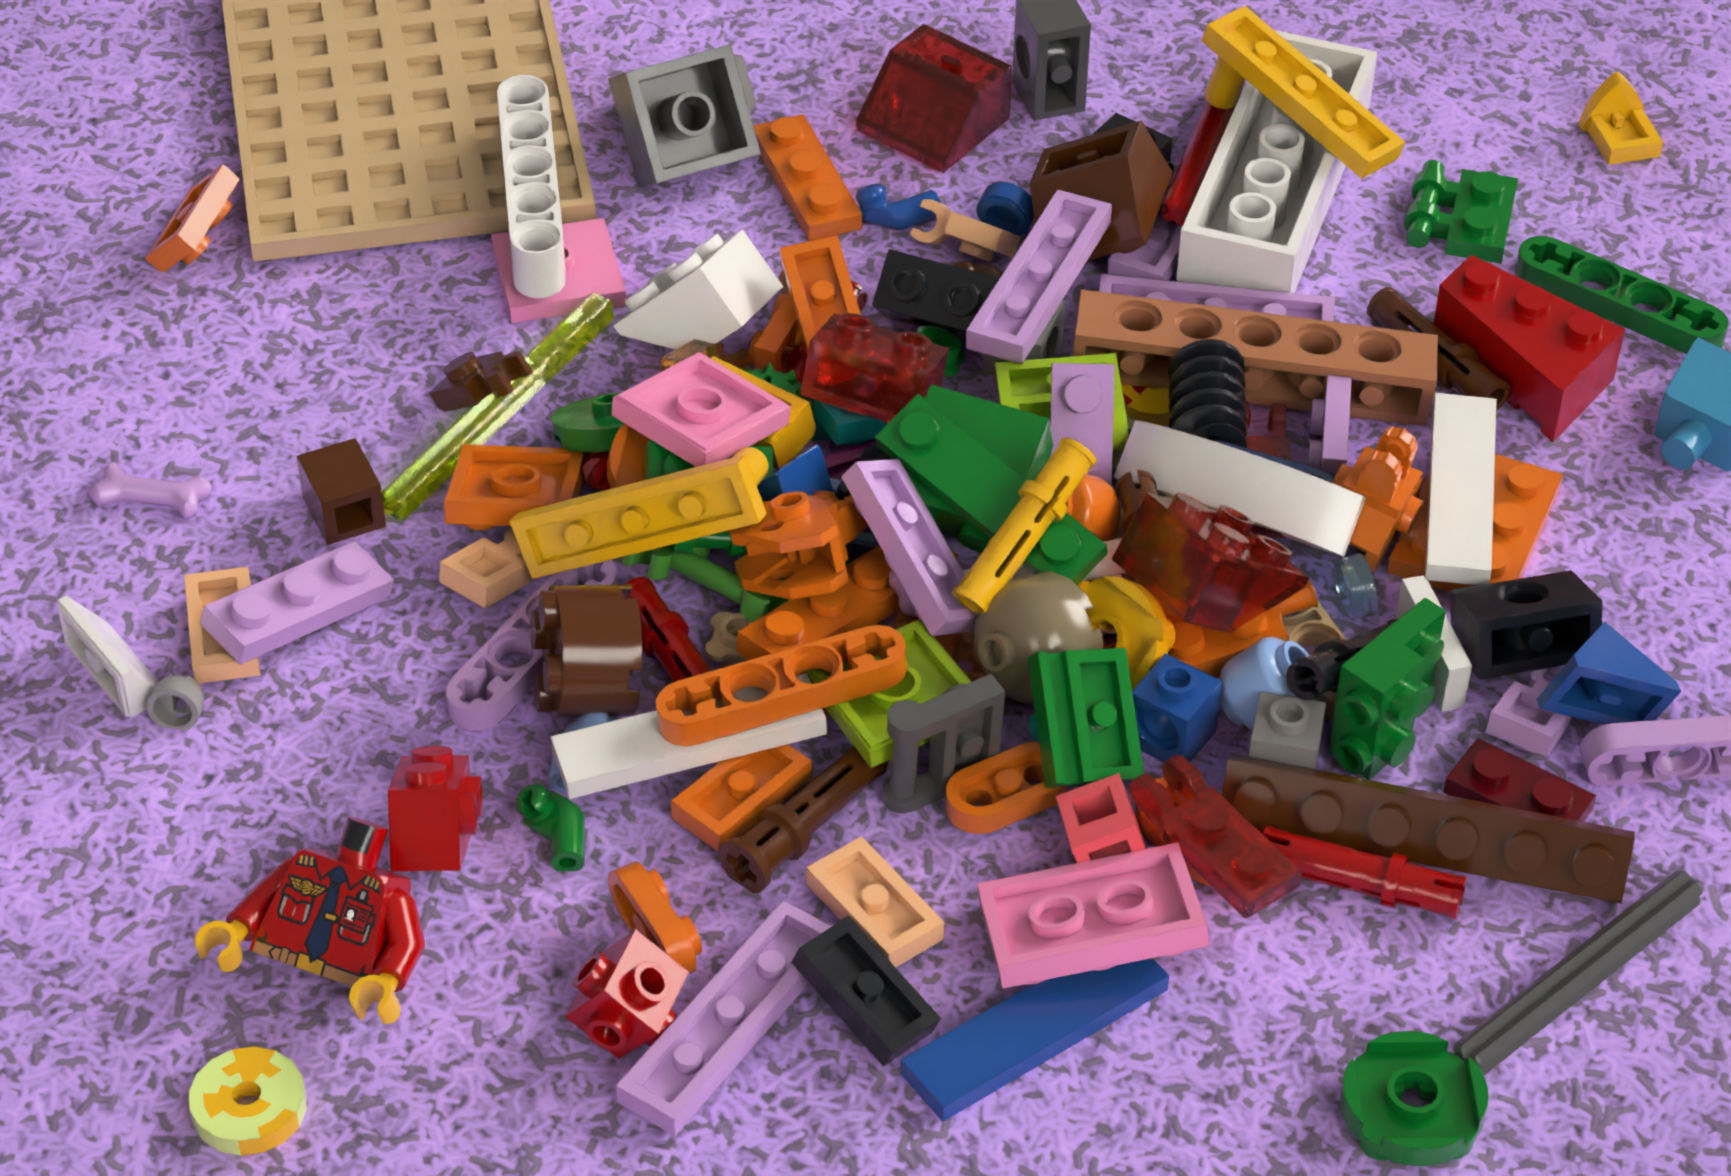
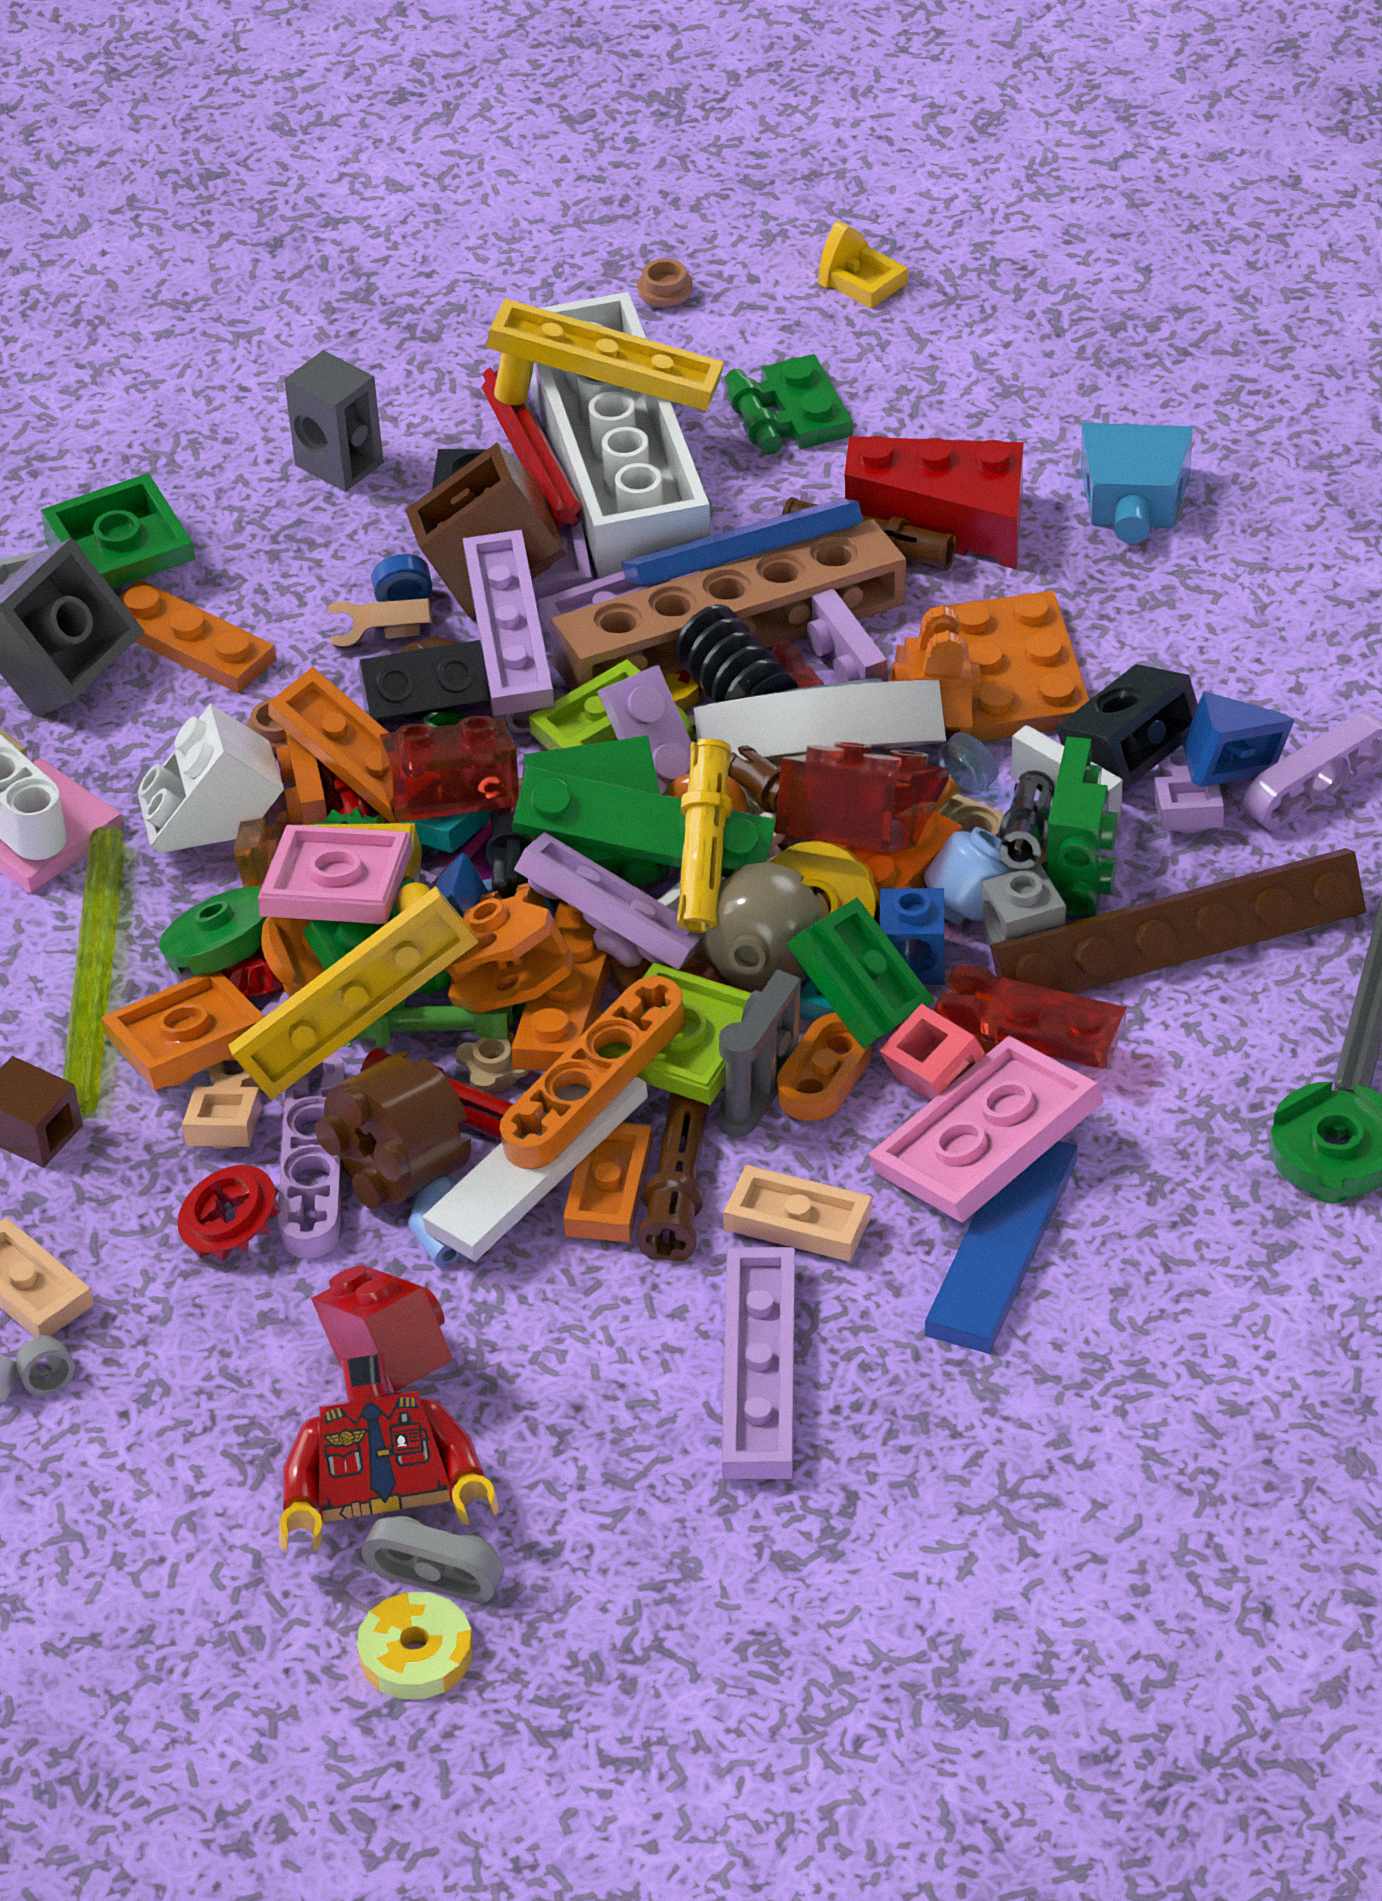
camera: 30 degrees left, 0 degrees up
lavender plate [200,541,394,665] -> none
reddish brown plate [429,351,533,412] -> none
green arm [515,784,585,871] -> none
red brick [565,929,689,1059] -> none
orange plate [608,861,702,974] -> none
black plate [791,915,941,1067] -> none
clear red slope [855,23,1012,173] -> none
blue arm [855,183,941,230] -> none
red pin [1256,825,1467,920] -> none
white tile [1425,393,1497,586] -> none
dark red plate [1443,737,1596,822] -> none
green beam [1515,236,1729,354] -> none
none -> green plate [41,473,195,589]
none -> red gear [177,1165,281,1261]
none -> light grey plate [361,1516,504,1604]
none -> blue tile [621,499,863,587]
none -> nougat plate [637,258,693,307]

